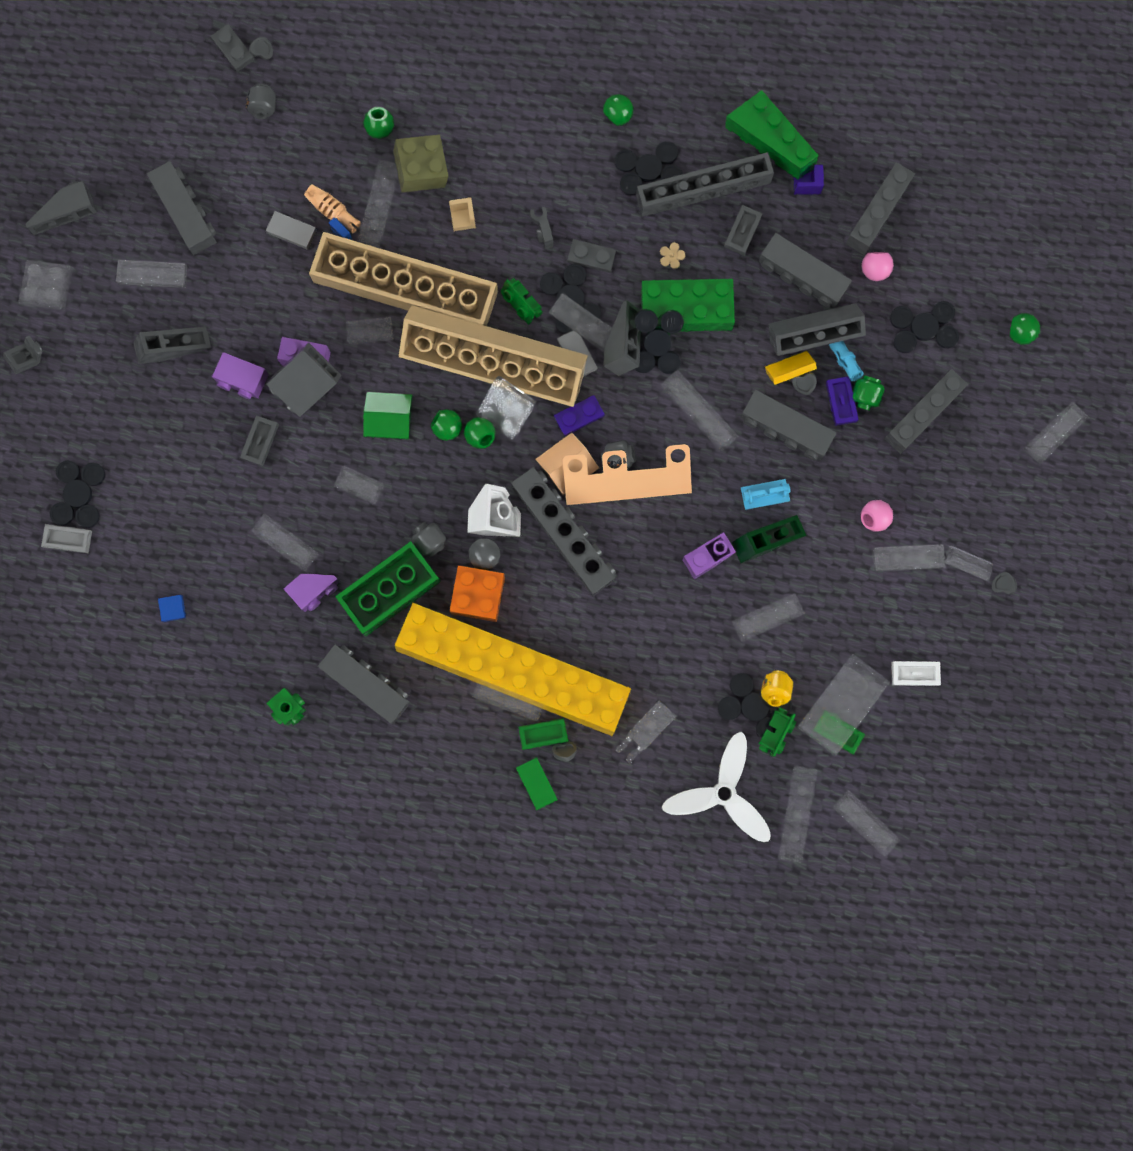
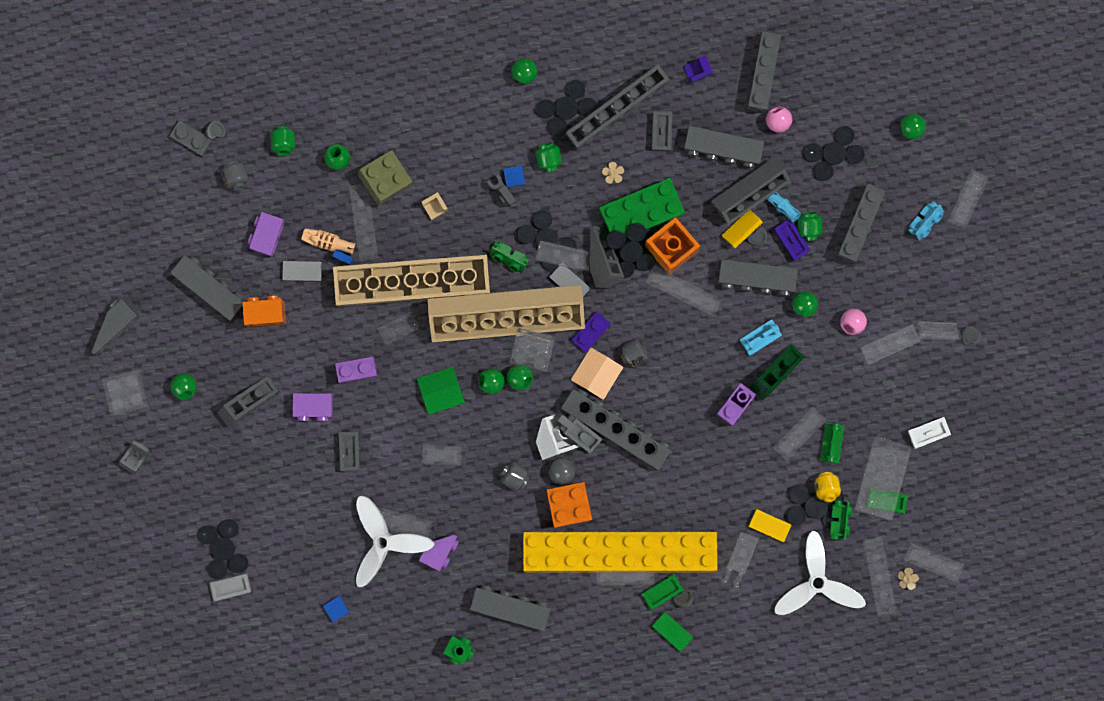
camera: 25 degrees left, 5 degrees up
clear plate [116,260,187,288] -> none
dark grey brick [266,342,342,417] -> none
green brick [335,541,441,637] -> none
light nougat piece [563,444,692,505] -> none
dark grey plate [567,239,616,273] -> none
green wedge [725,90,819,180] -> none
none -> green piece [170,373,197,400]
none -> orange brick [243,296,286,327]
none -> medium lavender brick [248,212,285,257]
none -> green head [270,126,296,156]
none -> white piece [356,496,434,587]
none -> blue tile [503,165,525,188]
none -> green head [535,142,562,172]
none -> dark grey hinge [554,411,602,454]
none -> orange brick [645,217,700,275]
none -> yellow tile [748,509,791,542]
none -> green piece [792,291,818,317]
none -> green hinge [820,423,845,463]
none -> tan plant [898,568,919,590]
none -> medium azure hinge [908,201,944,241]

